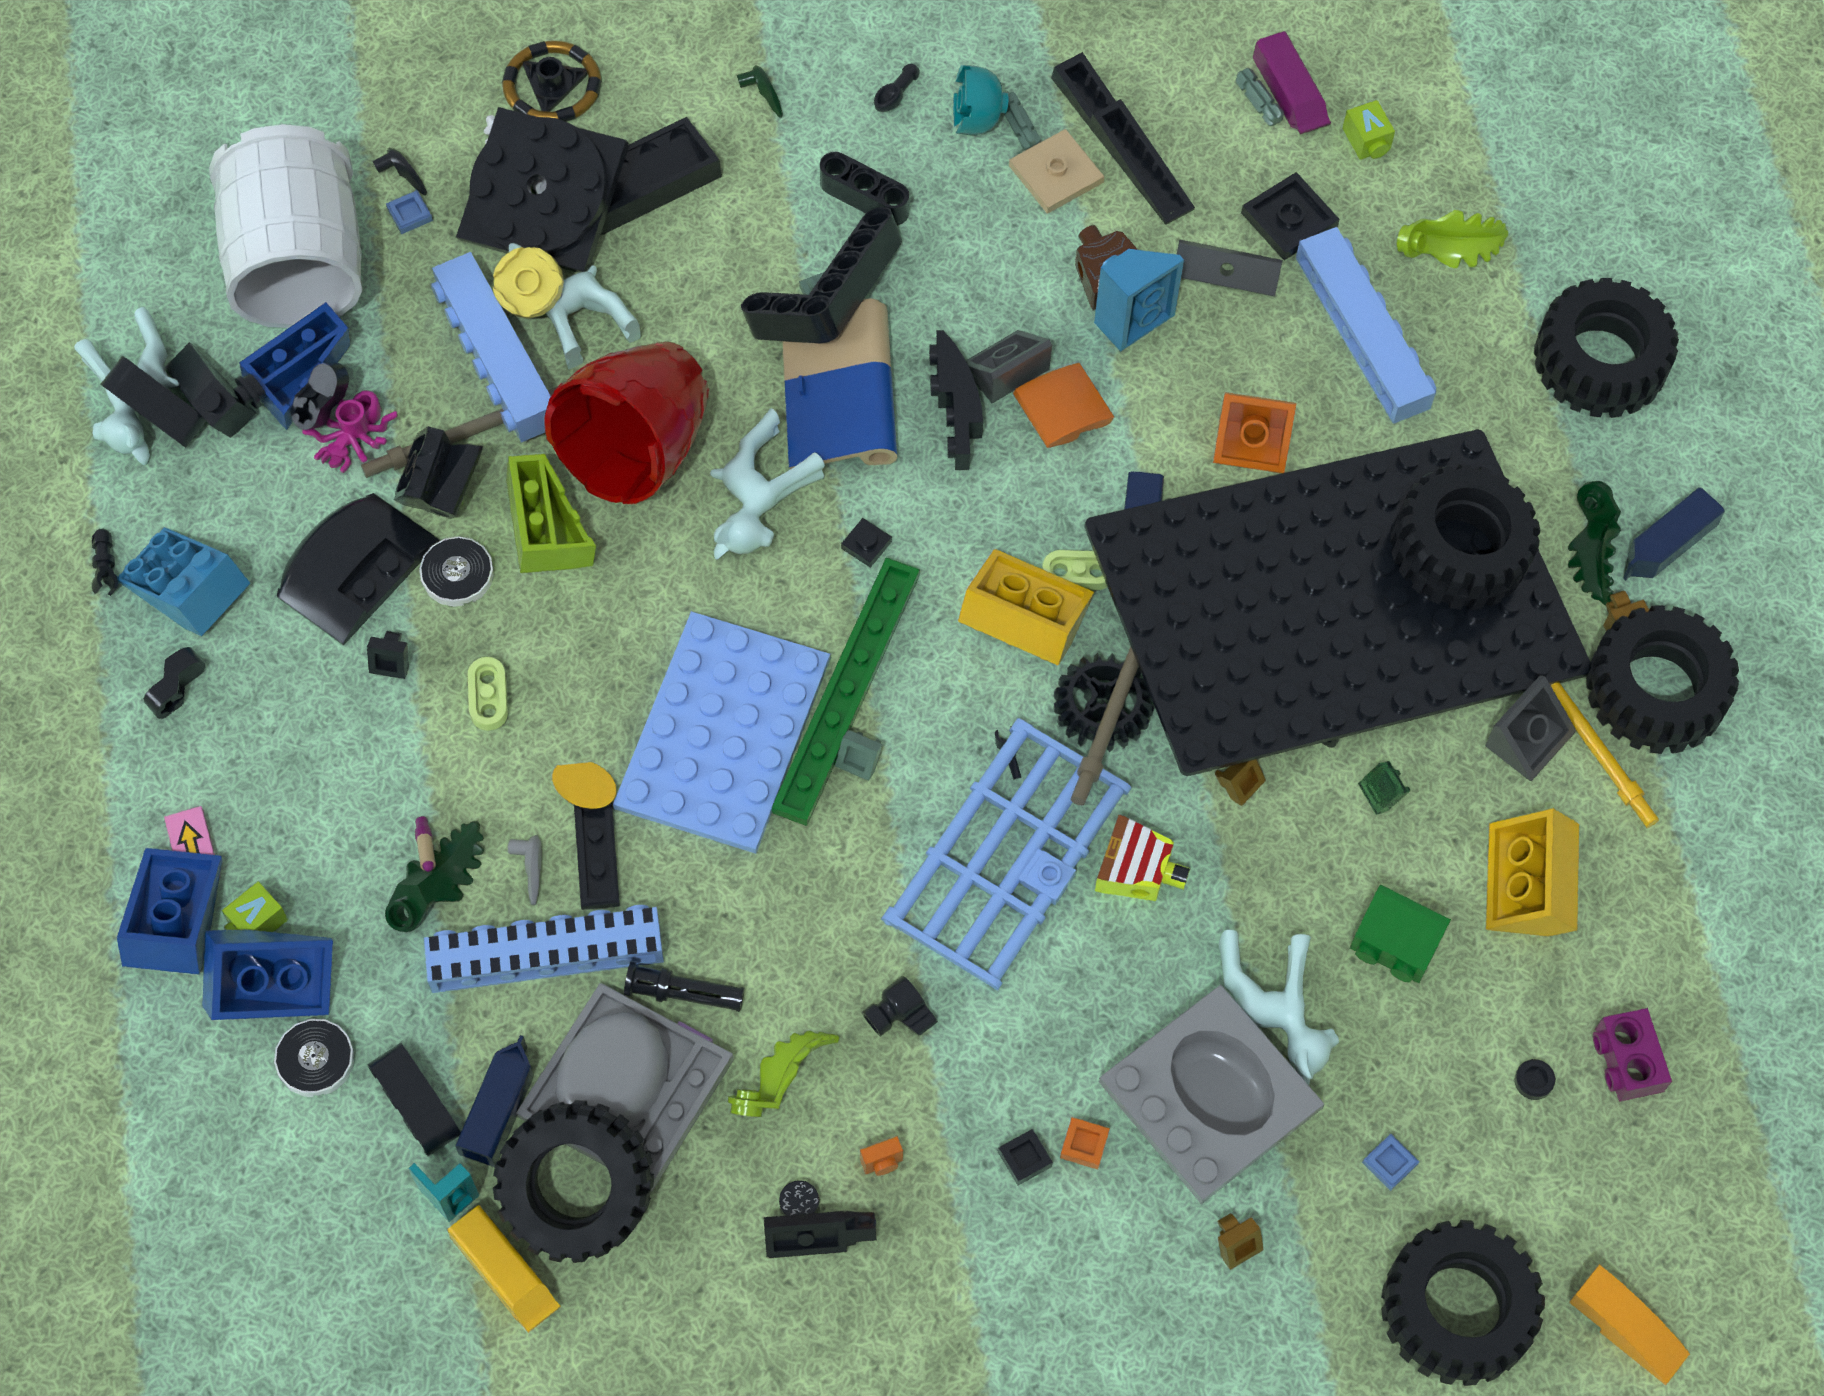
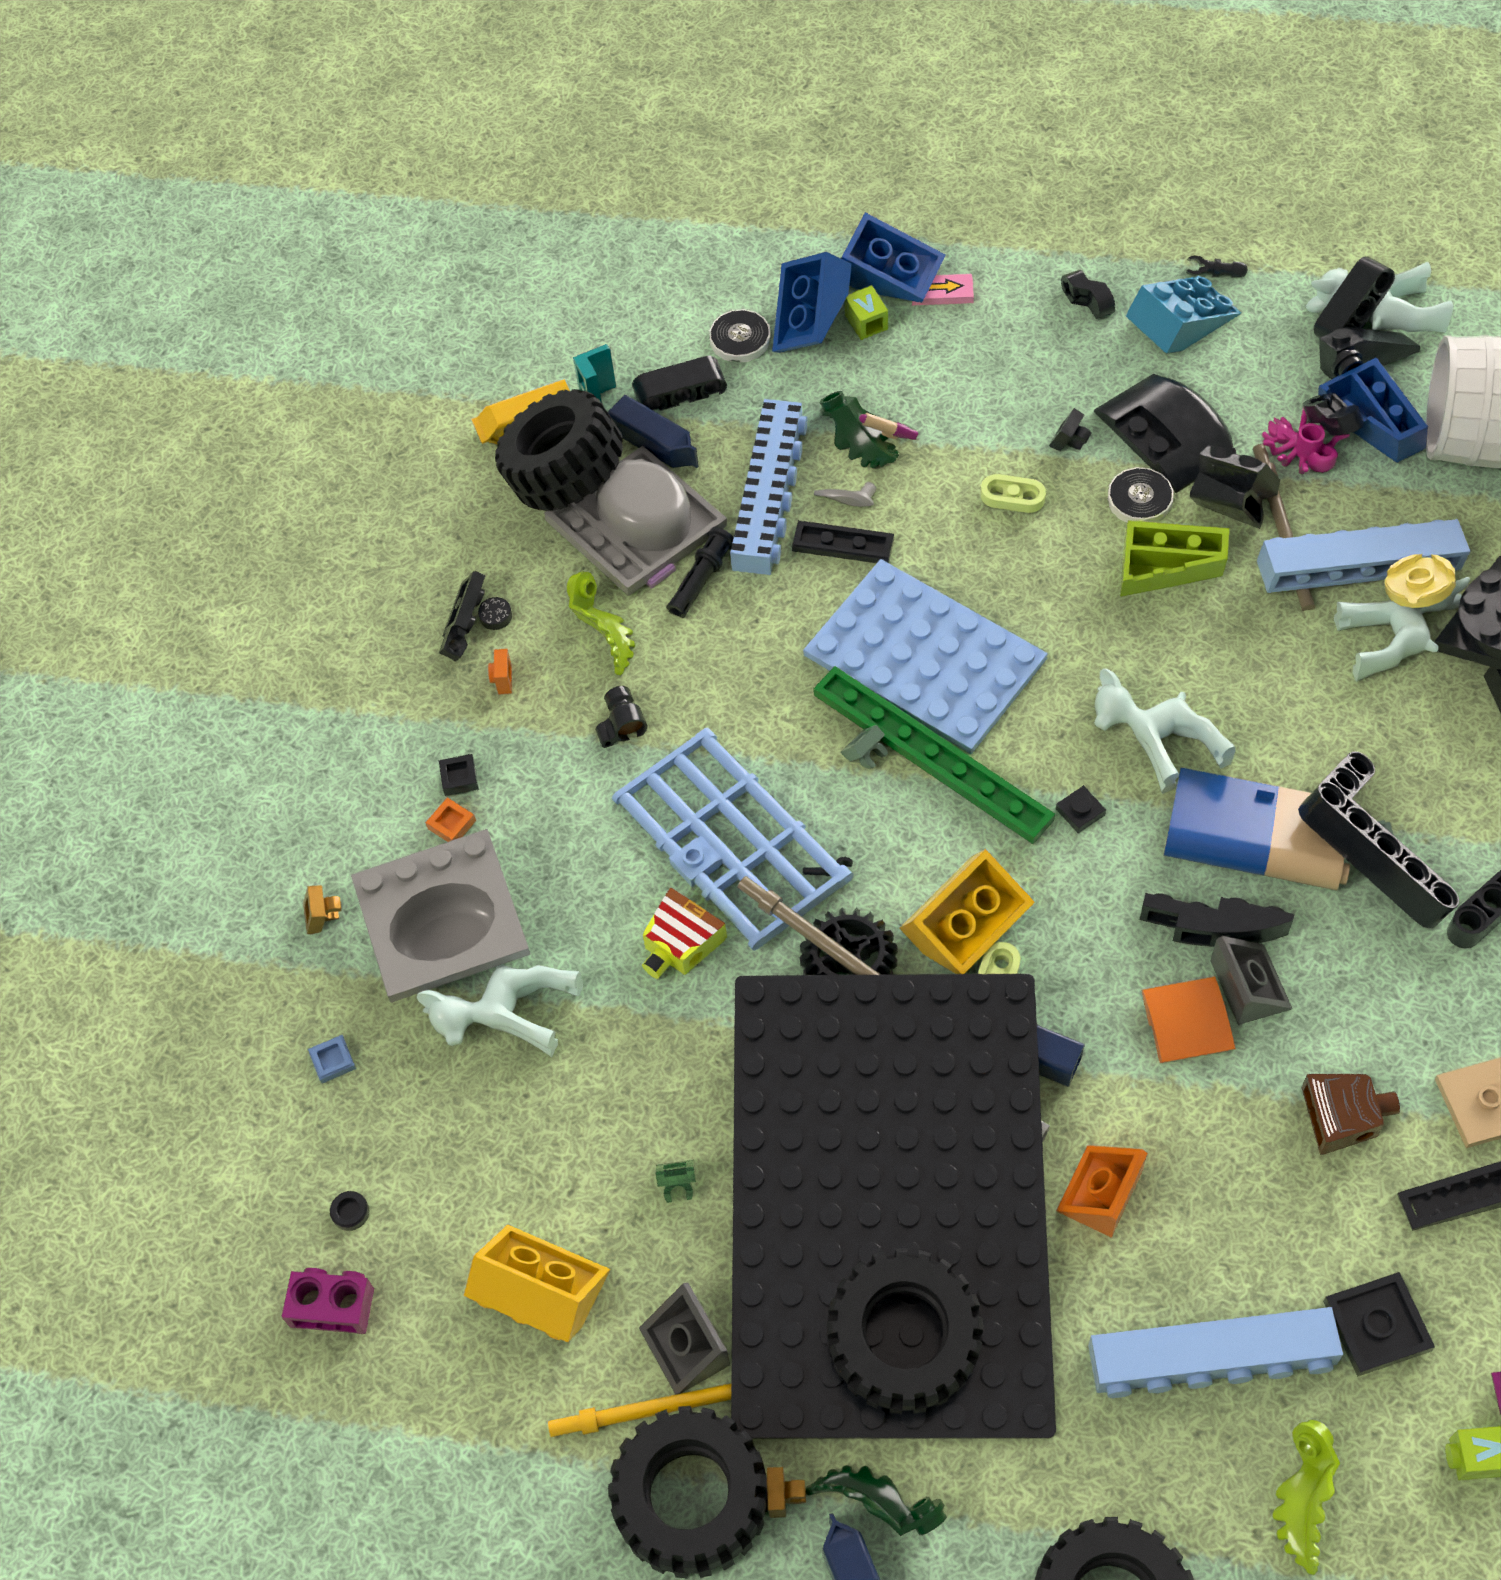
camera: 115 degrees right, 5 degrees down
red piece [544,341,709,504] -> none
yellow sticker [552,762,617,809] -> none
dark azure slope [1094,249,1184,352] -> none
dark grey tile [1177,240,1283,296] -> none
pearl gold tile [1215,759,1266,806] -> none
green slope [1350,884,1451,983] -> none
black tyre [1381,1220,1545,1386] -> none
light orange slope [1569,1264,1690,1385] -> none

